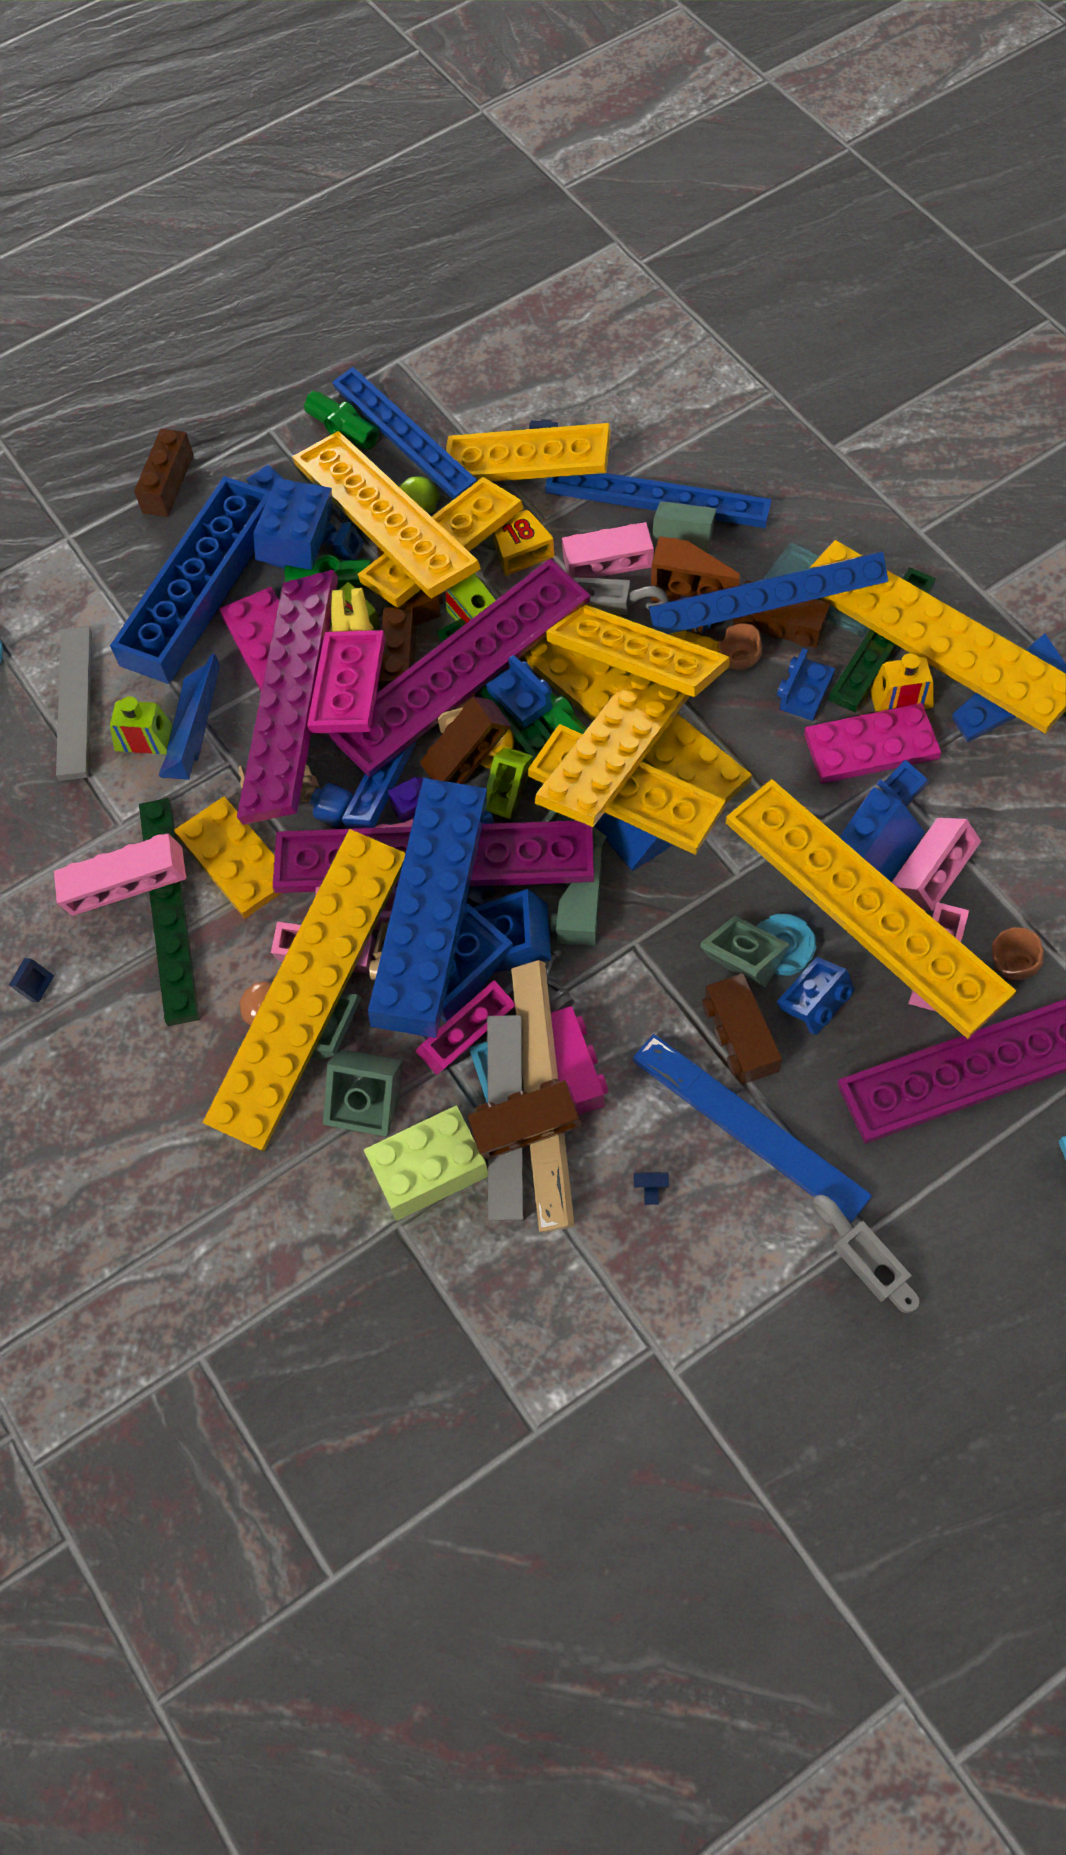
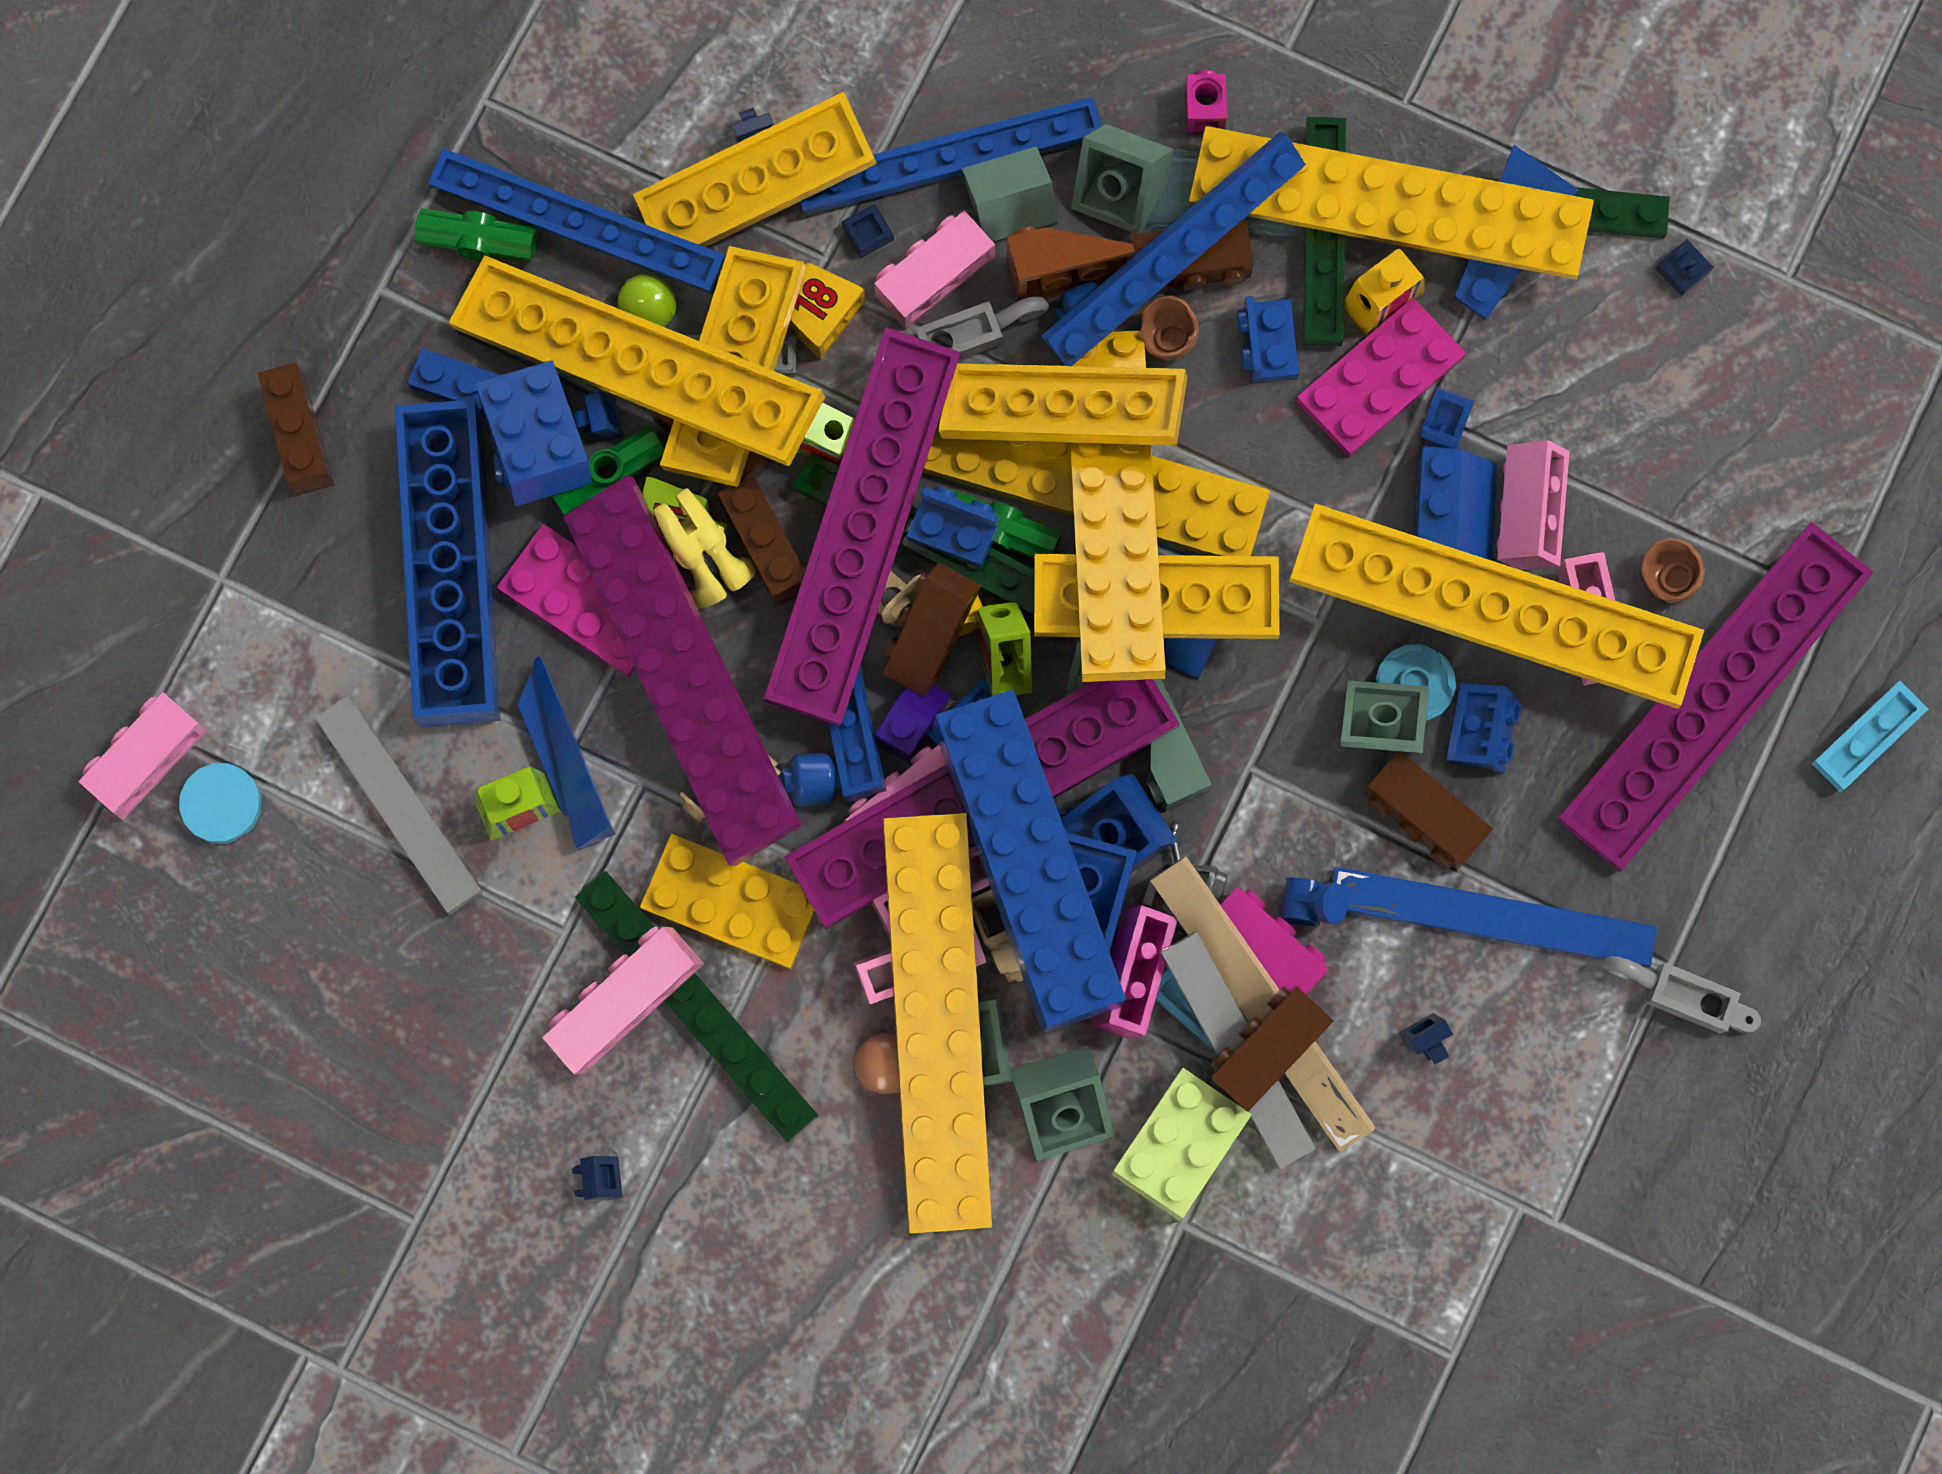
camera: 35 degrees left, 15 degrees up
dark pink plate [307,630,386,733] -> none
none -> dark blue tile [841,204,894,259]
none -> sand green slope [1071,124,1174,234]
none -> dark pink brick [1184,70,1227,133]
none -> blue piece [1280,877,1348,927]

